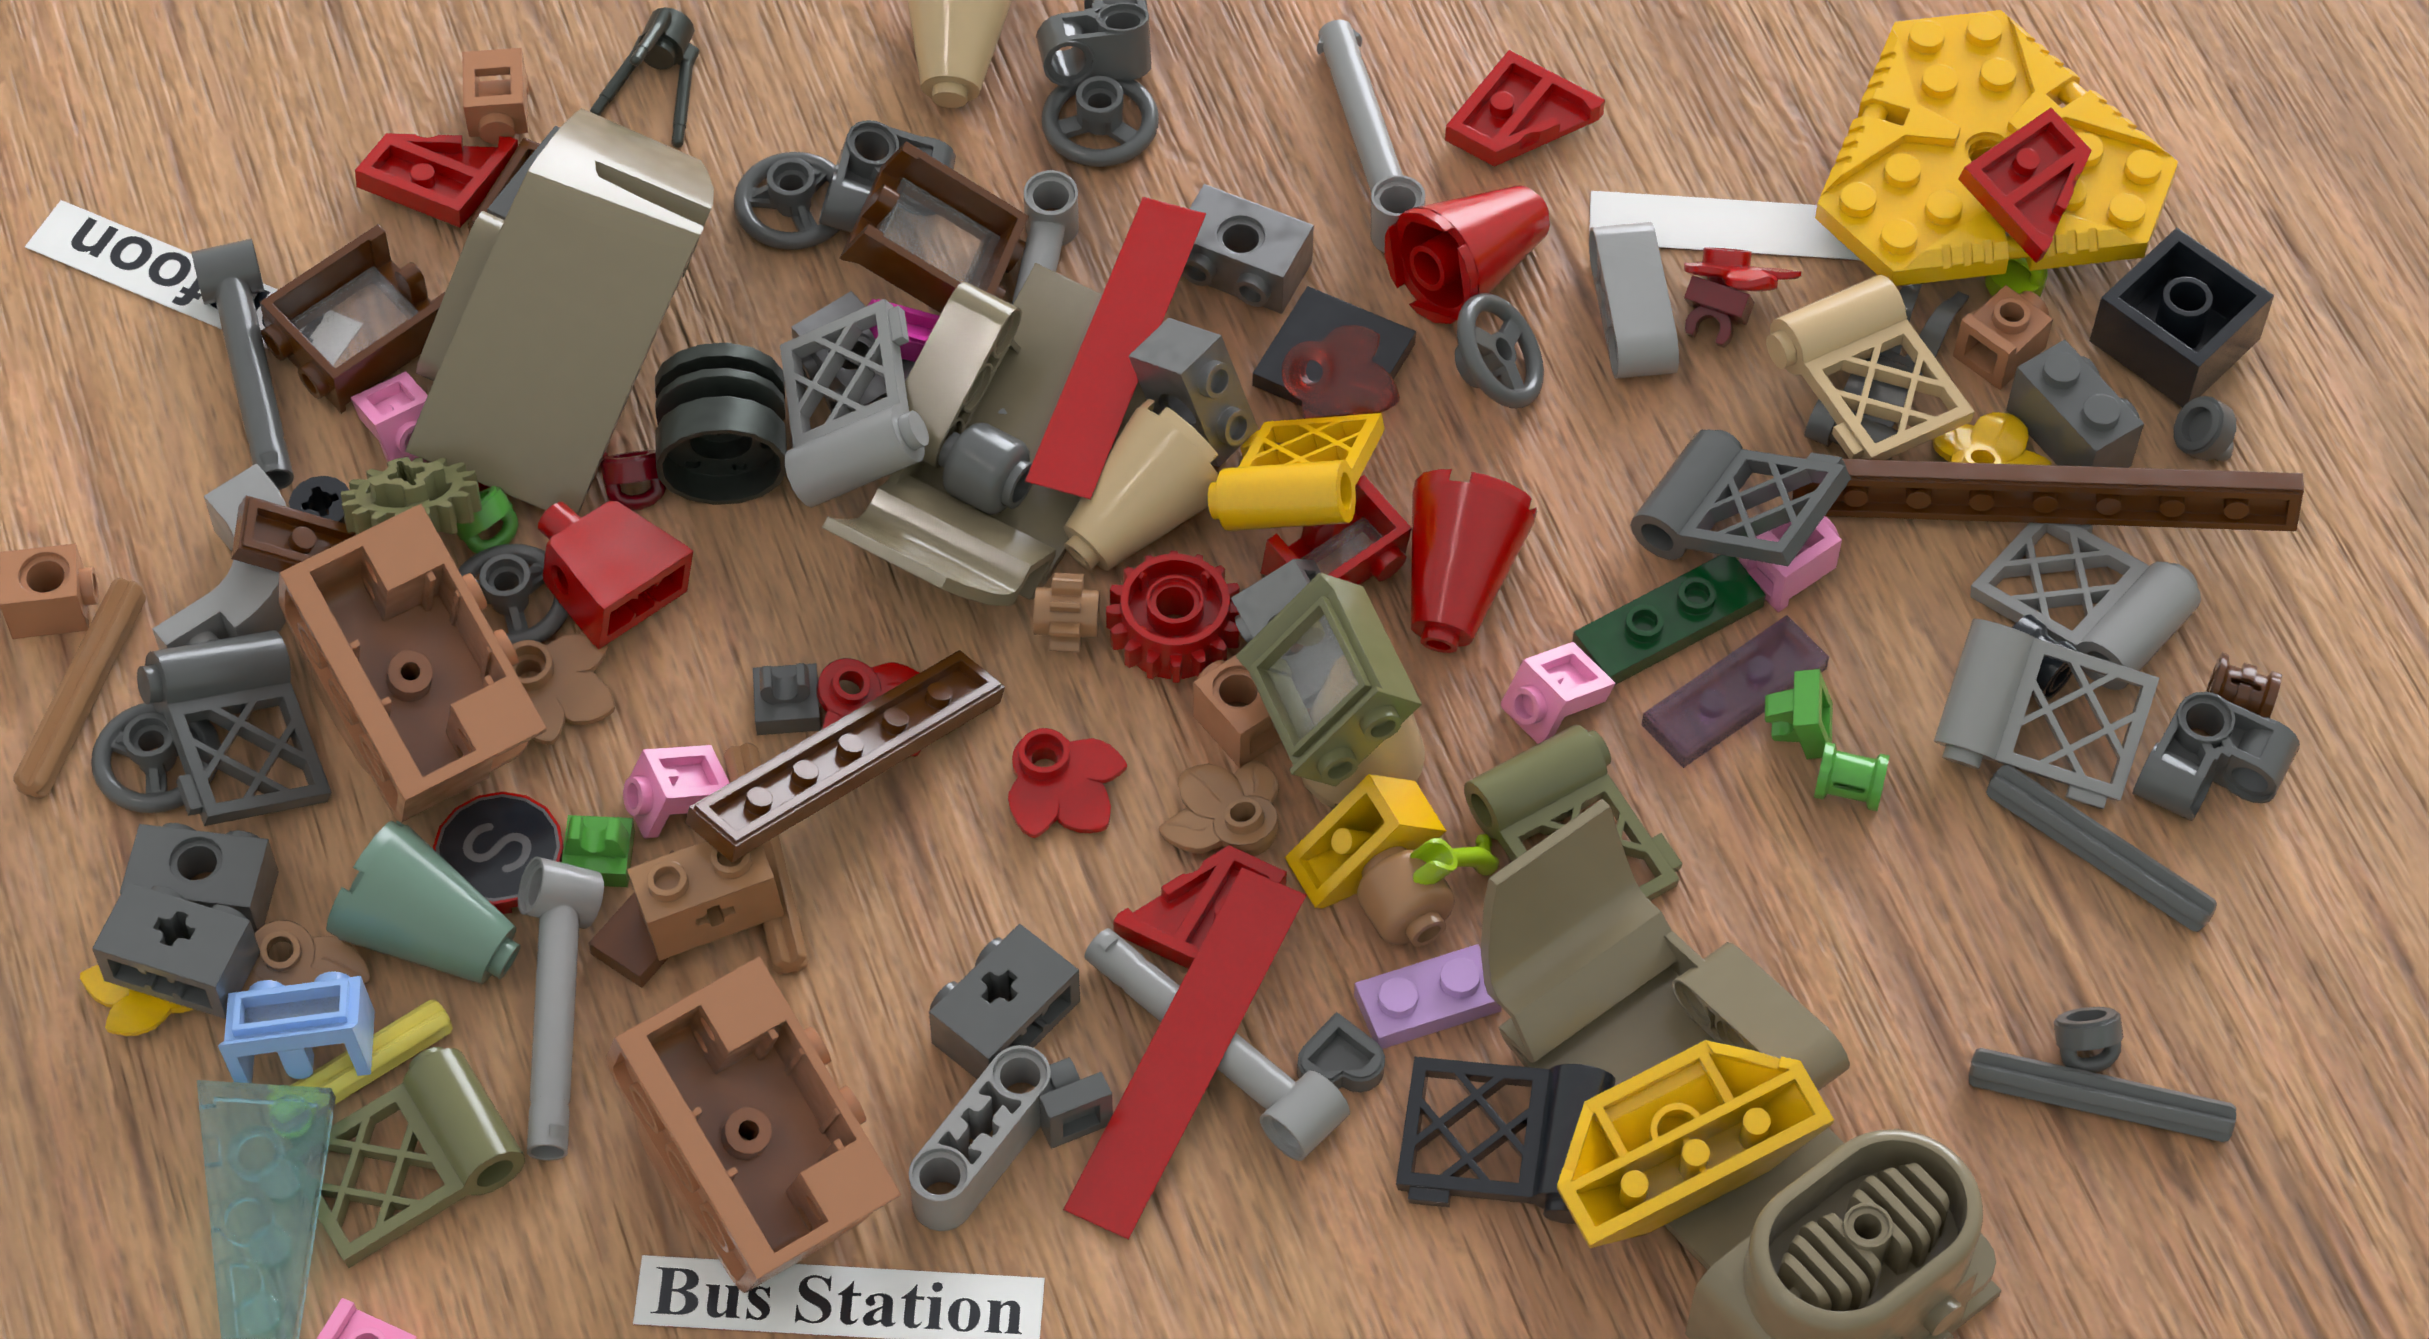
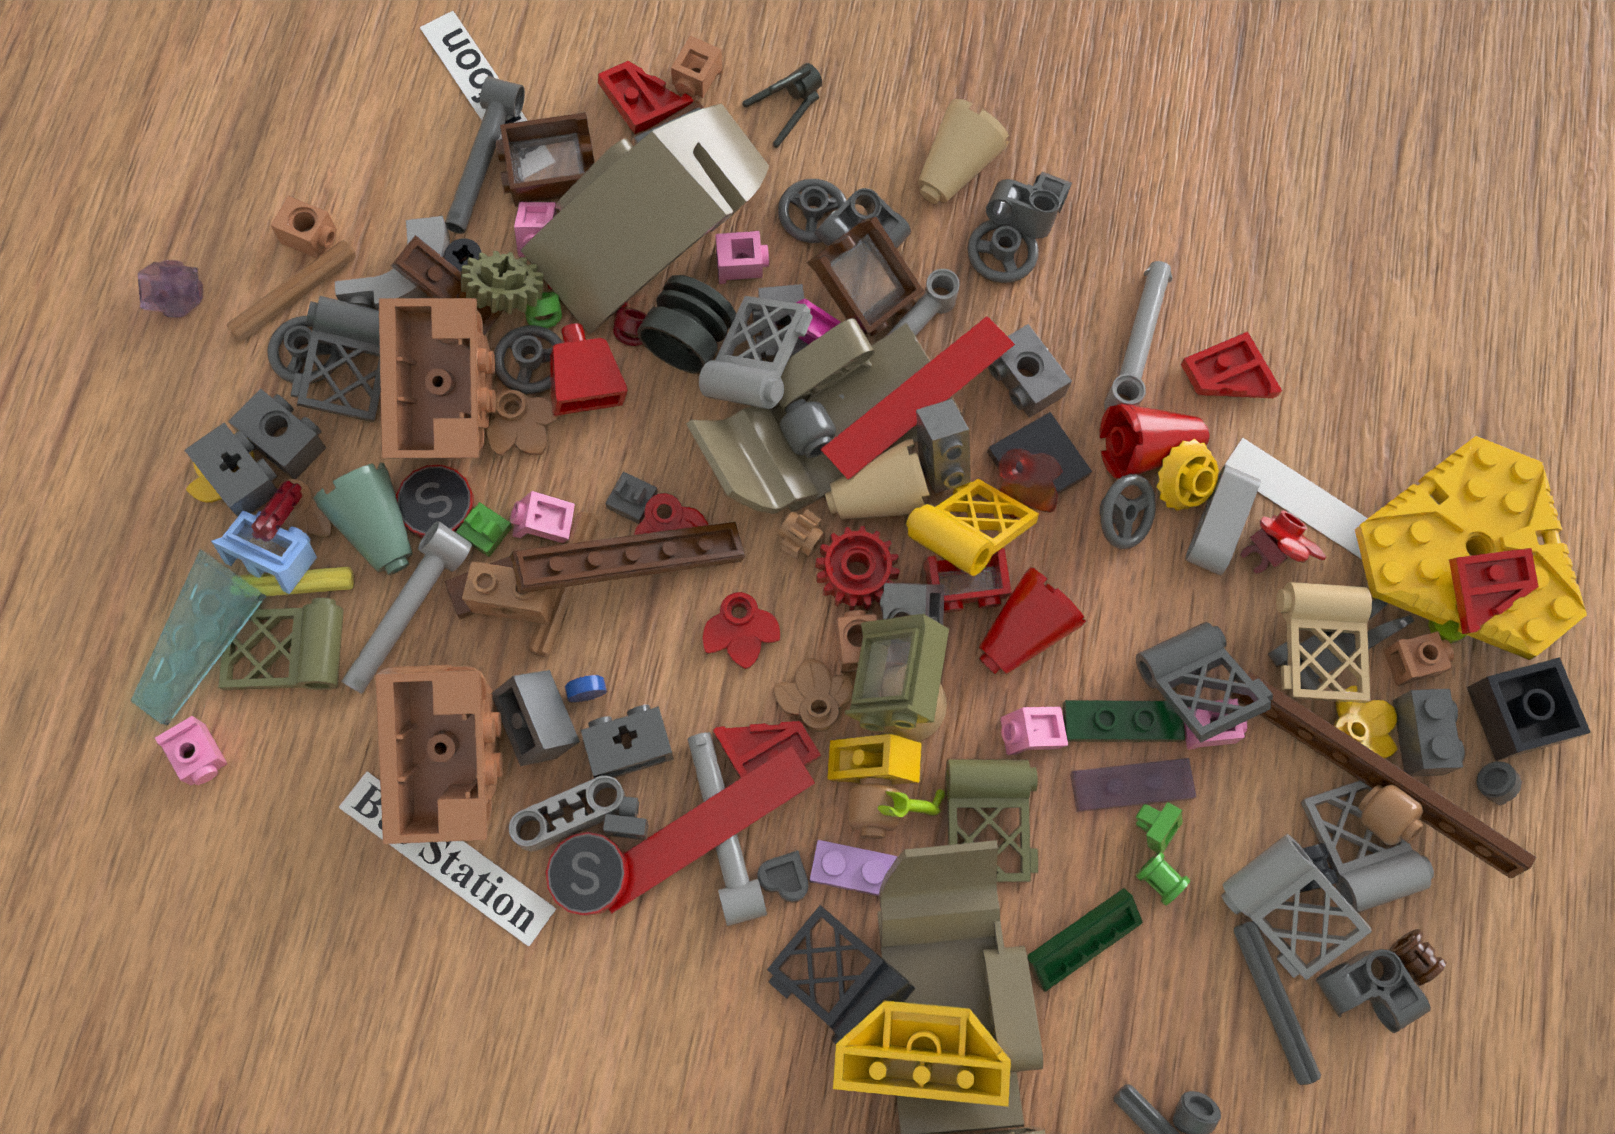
camera: 25 degrees right, 15 degrees up
none -> dark red axle [251,480,302,542]
none -> dark grey brick [491,670,580,767]
none -> black tile [546,832,629,916]
none -> blue tile [565,675,607,702]
none -> bright pink brick [716,231,769,284]
none -> dark green plate [1027,888,1143,992]
none -> yellow piece [1156,439,1219,511]
none -> medium nougat head [1359,785,1424,845]

